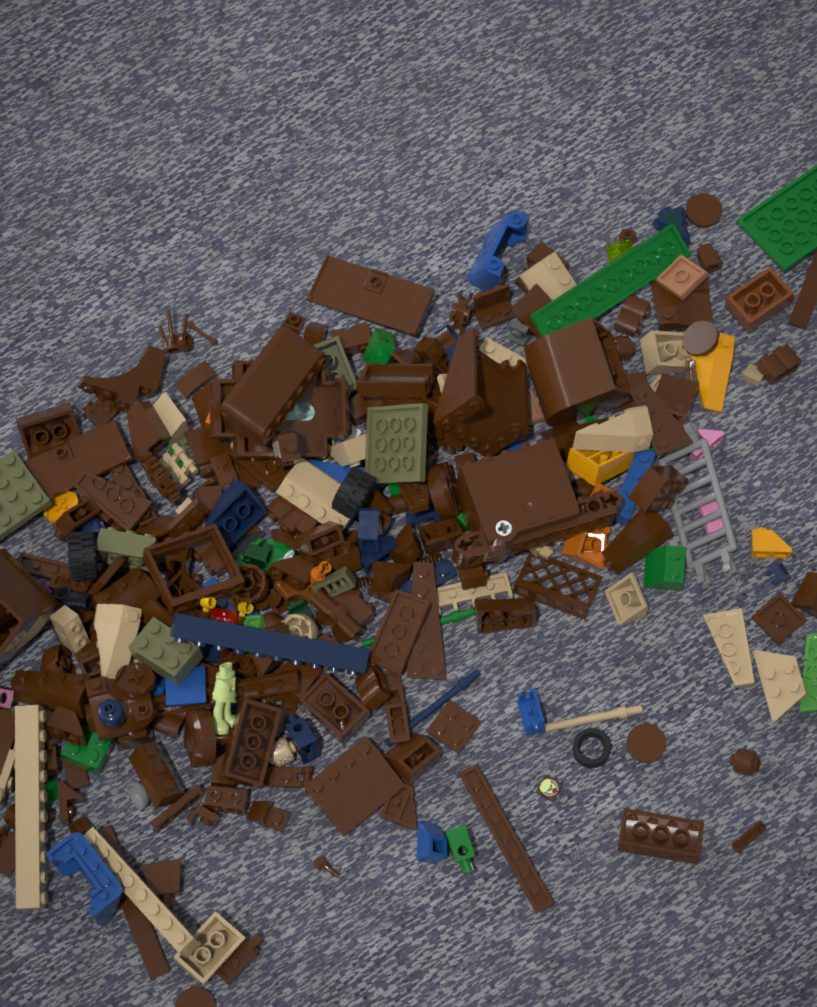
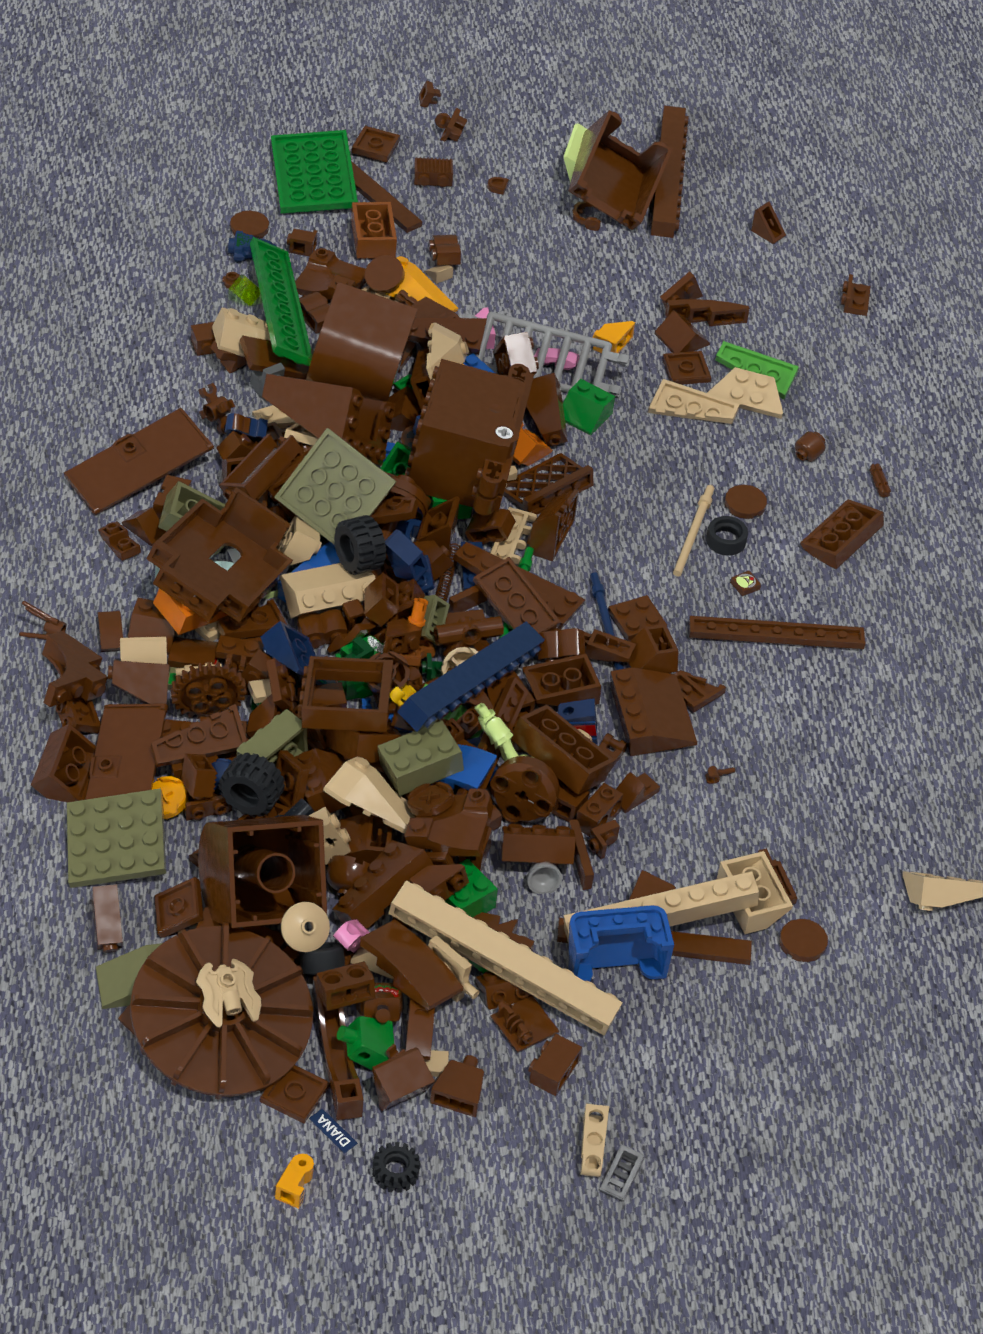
camera: 70 degrees left, 20 degrees down
reddish brown tile [67,816,91,835] -> none
dark blue head [97,699,125,729] -> none
reddish brown tile [177,332,194,352] -> none
reddish brown hinge [187,321,218,346] -> none
reddish brown windscreen [221,326,327,446] -> none
reddish brown torso [271,428,301,468] -> none
green torso [362,327,395,365] -> none
reddish brown slope [369,561,411,592] -> none
blue slope [417,821,447,864] -> none
green torso [444,825,475,874] -> none
blue windscreen [468,212,529,291] -> none
reddish brown bracket [473,283,516,331] -> none
blue hinge [517,688,545,736] -> none
tan slope [604,572,648,625] -> none
nougat tile [656,255,709,300] -> none
dark blue tile [765,561,792,585] -> none

